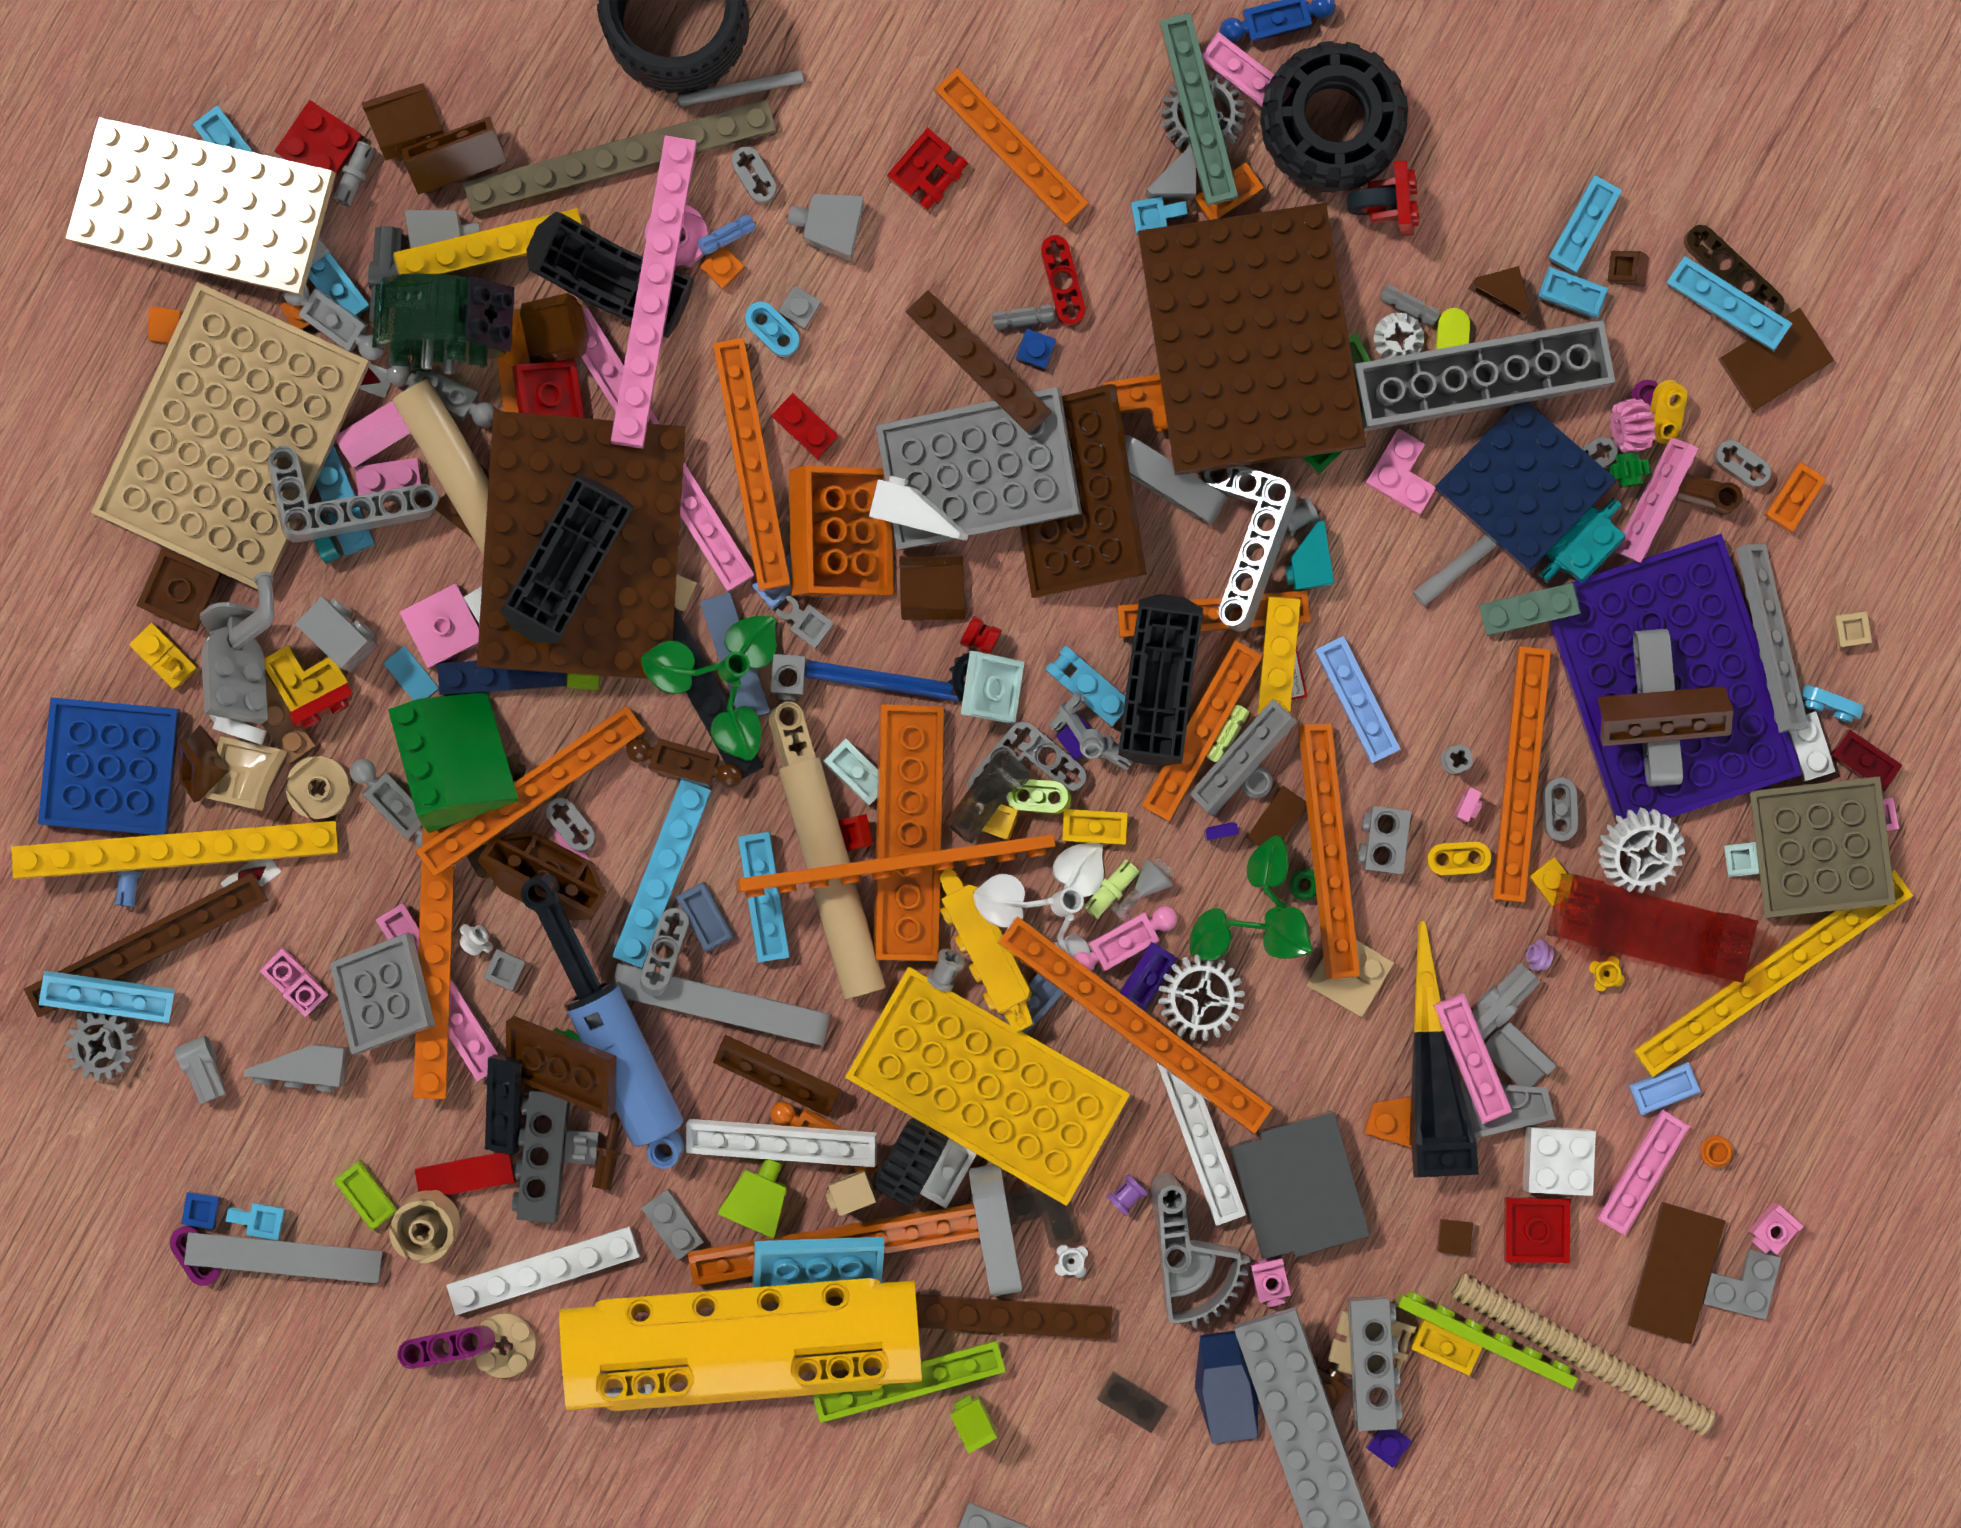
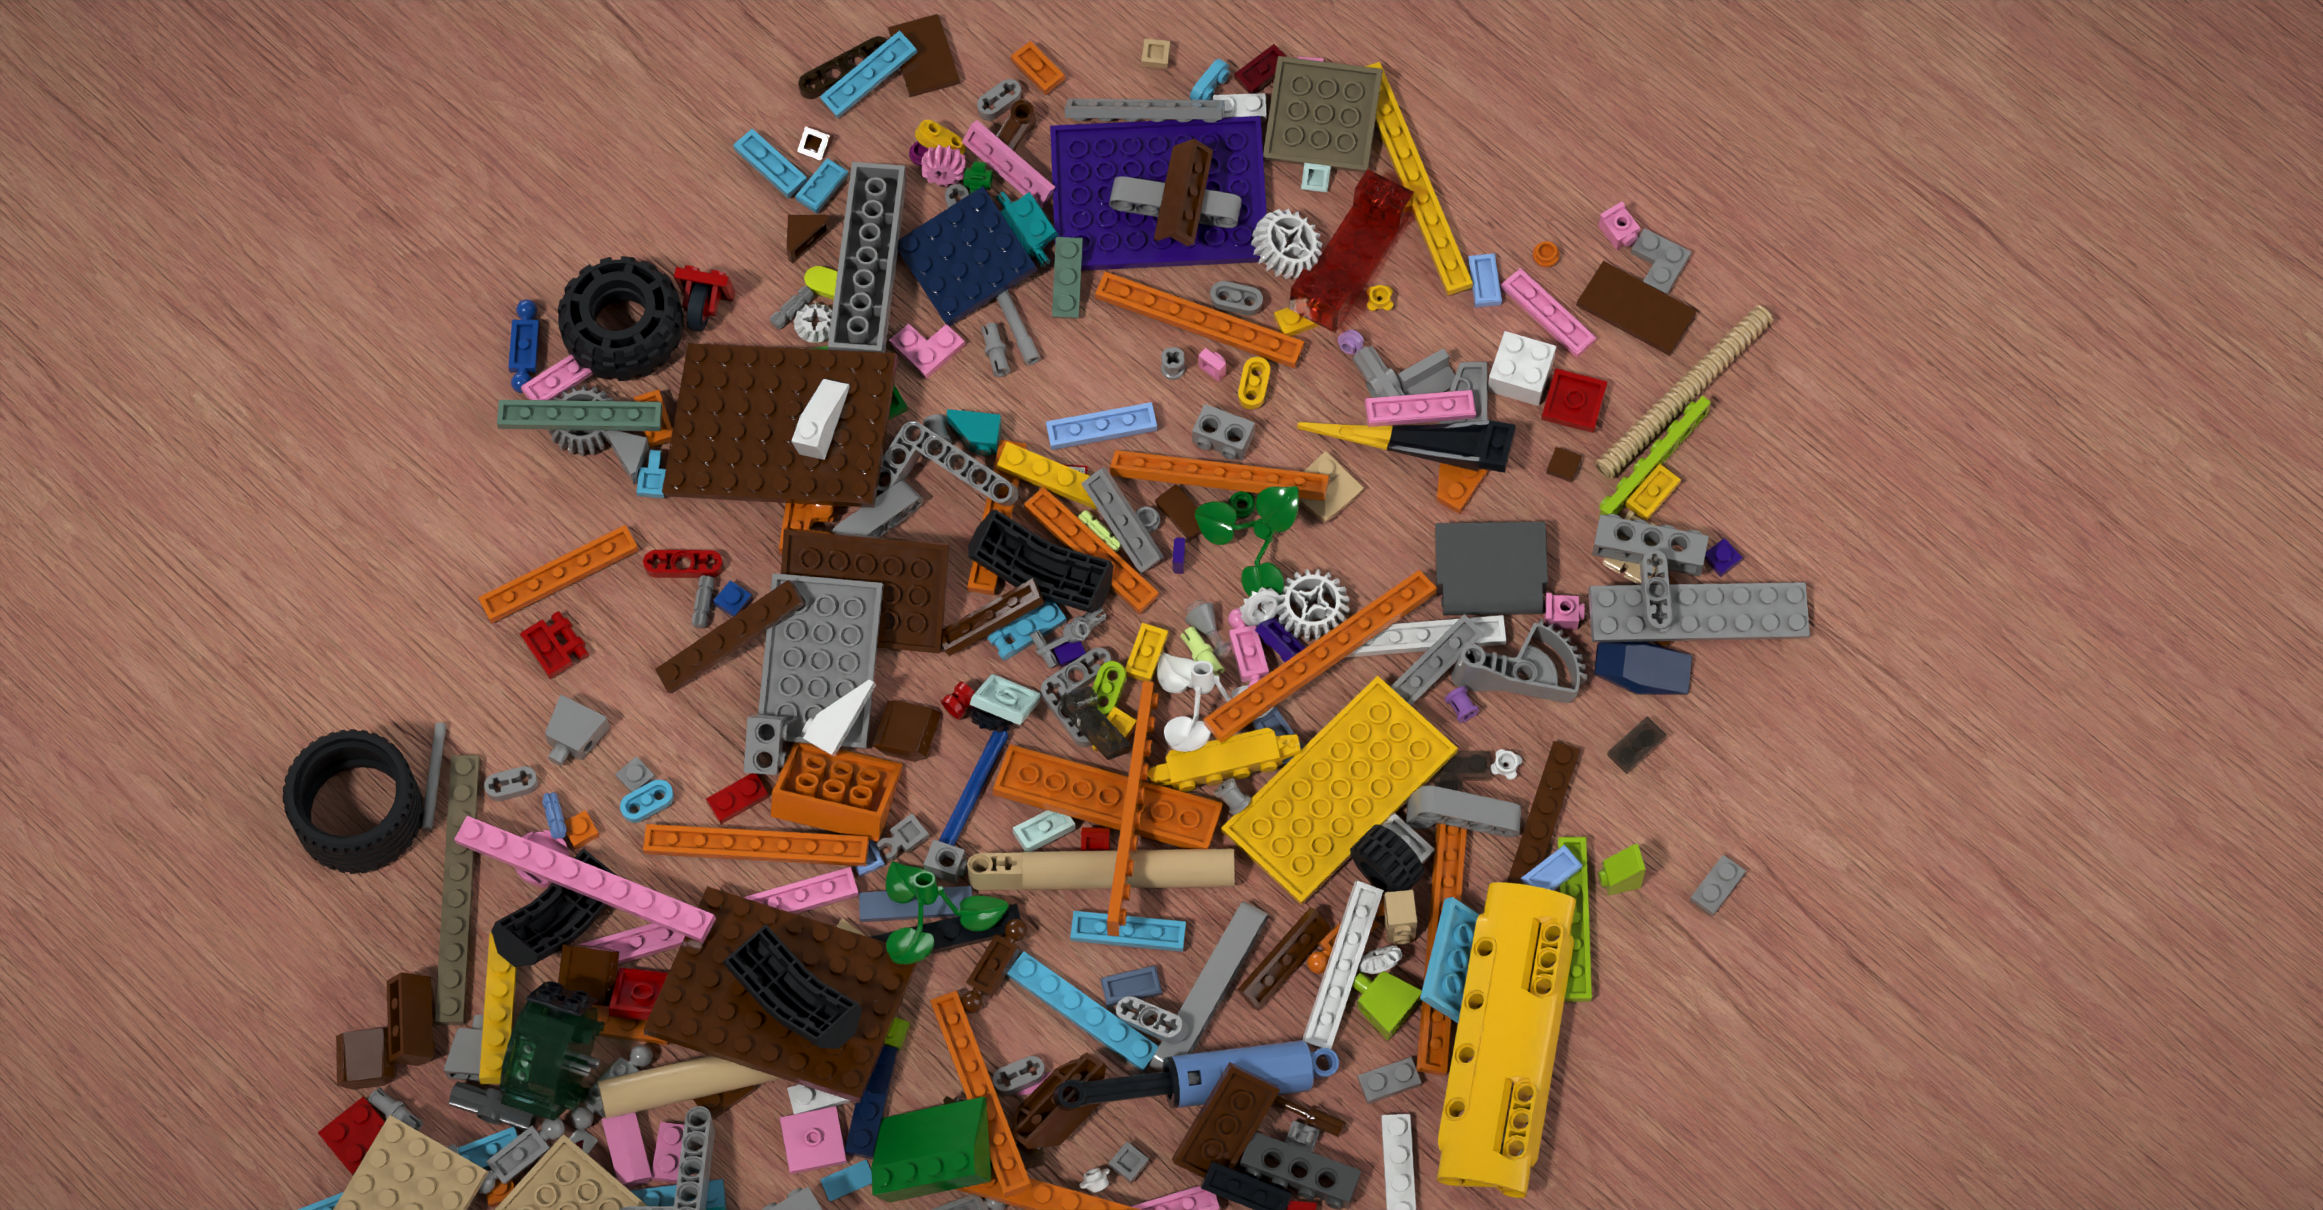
camera: 70 degrees left, 20 degrees down
none -> light grey brick [744,714,789,775]
none -> white slope [791,379,850,460]
none -> reddish brown plate [941,578,1045,657]
none -> light grey pin [981,323,1010,377]
none -> white gear [1239,587,1281,627]
none -> white gear [1359,945,1403,974]
none -> light grey plate [1390,614,1484,705]
none -> light blue tile [1521,845,1583,891]
none -> light grey beam [1640,550,1672,631]

